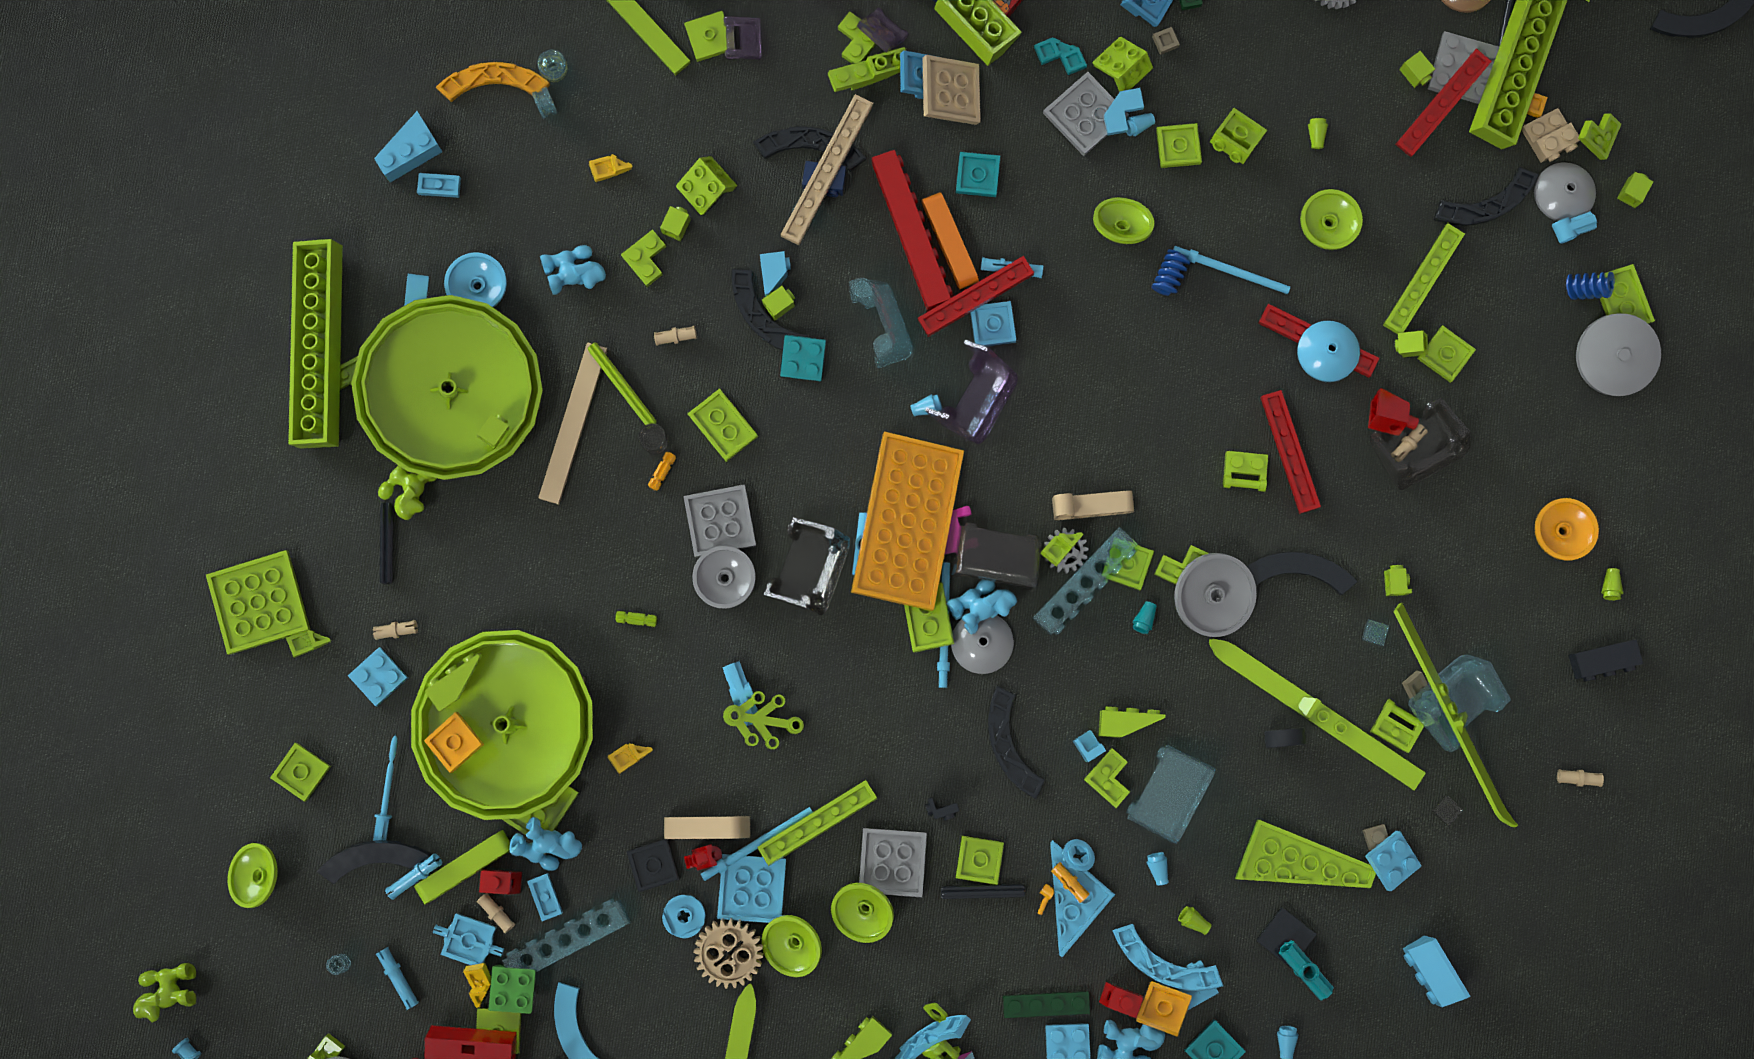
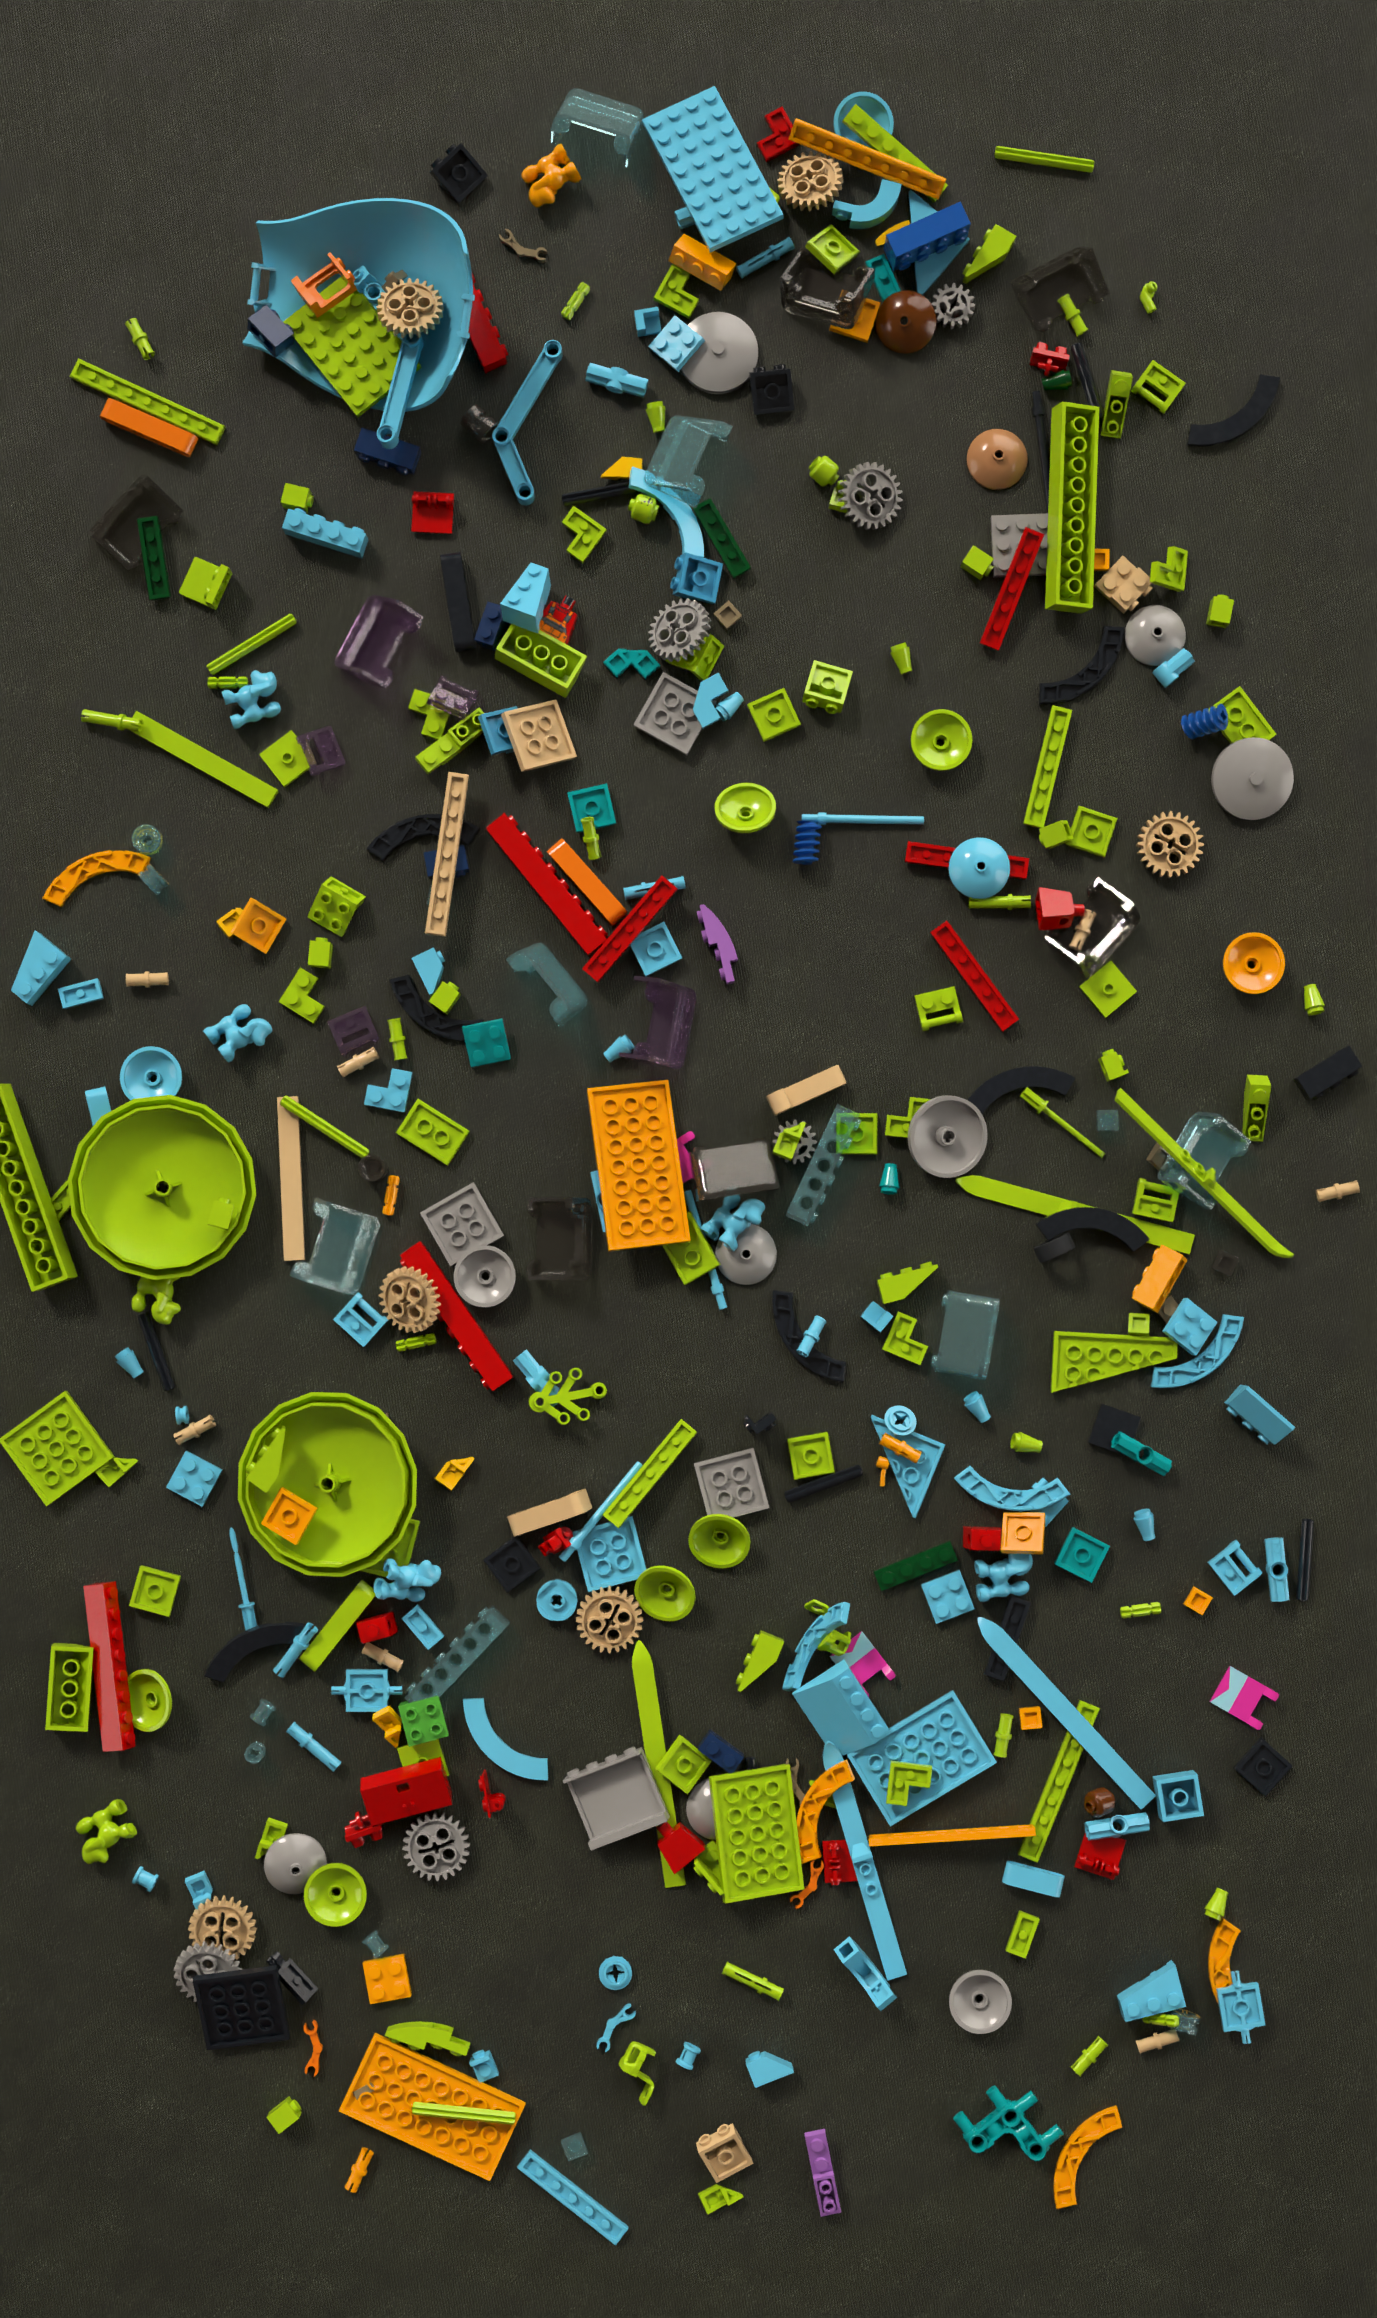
camera: 20 degrees left, 5 degrees up
none -> lime slope [45,1643,94,1732]
none -> red brick [83,1581,136,1752]
none -> medium azure cone [115,1347,143,1379]
none -> tan pin [126,971,169,988]
none -> medium azure bush [175,1406,189,1425]
none -> light orange plate [230,898,286,954]
none -> clear light blue bush [250,1698,277,1726]
none -> clear light blue windscreen [290,1197,380,1295]
none -> clear purple plate [327,1006,380,1056]
none -> medium azure plate [333,1292,388,1347]
none -> medium azure plate [364,1068,413,1113]
none -> tan gear [379,1266,441,1333]
none -> lime pin [387,1018,407,1060]
none -> red brick [400,1241,514,1391]
none -> lime pin [581,817,601,860]
none -> light grey gear [648,598,711,662]
none -> medium lavender slope [697,904,738,985]
none -> medium azure pin [796,1316,827,1357]
none -> lime pin [969,894,1031,910]
none -> lime piece [1020,1087,1105,1158]
none -> black tile [1035,1207,1150,1252]
none -> lime plate [1079,961,1137,1018]
none -> lime plate [1128,1313,1150,1336]
none -> light orange brick [1132,1245,1187,1313]
none -> tan gear [1136,811,1204,878]
none -> medium azure tile [1151,1314,1244,1388]
none -> lime slope [1242,1075,1271,1142]

